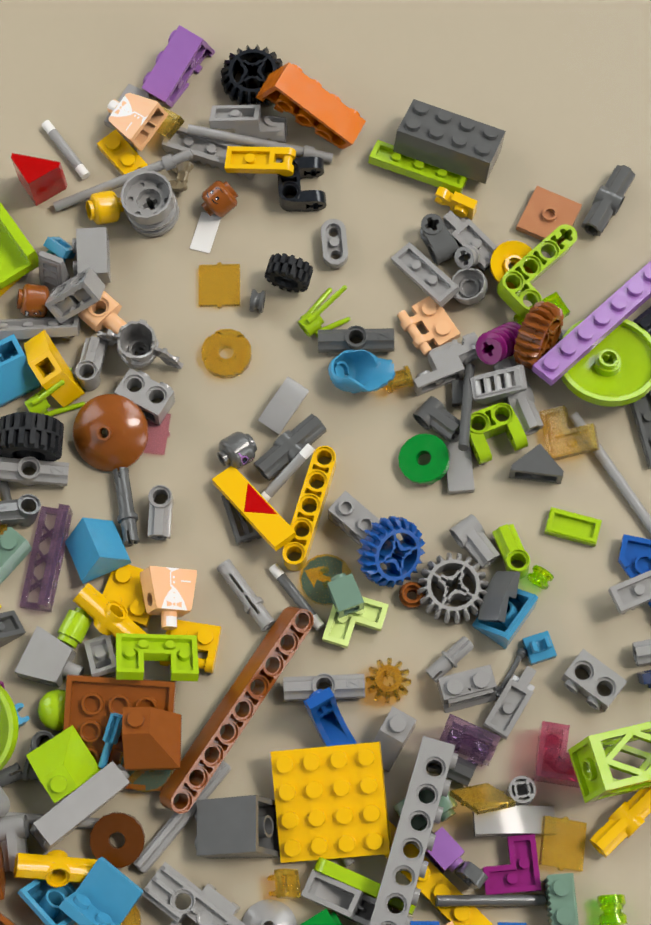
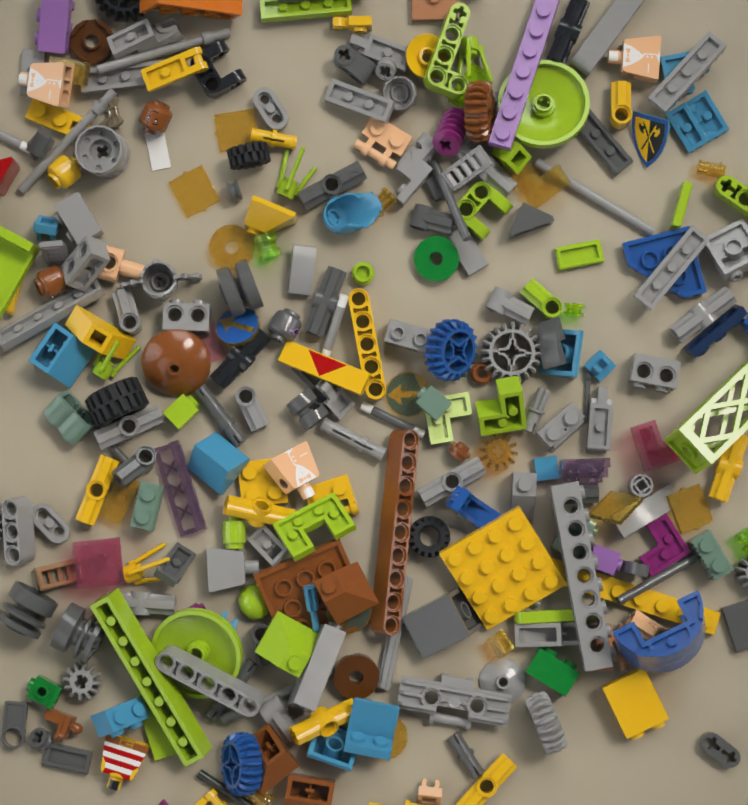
camera: 30 degrees left, 15 degrees up
none -> dark grey piece [26,127,55,160]
none -> reddish brown tile [70,19,114,65]
none -> lime brick [163,394,201,430]
none -> black piece [210,327,272,390]
none -> clear yellow piece [214,108,259,152]
none -> blue piece [215,307,260,346]
none -> dark grey wheel [216,259,264,318]
none -> yellow slope [244,195,298,237]
none -> yellow pin [250,127,297,150]
none -> clear neon green wheel [254,232,282,261]
none -> dark grey wheel [286,388,329,431]
none -> light grey plate [315,380,355,420]
none -> lime plate [352,262,375,285]
none -> black tyre [409,516,450,558]
none -> dark orange plate [449,441,471,462]
none -> lime plant [457,36,493,84]
none -> lime brick [475,376,527,436]
none -> lime brick [490,141,532,174]
none -> dark azure tile [533,455,560,481]

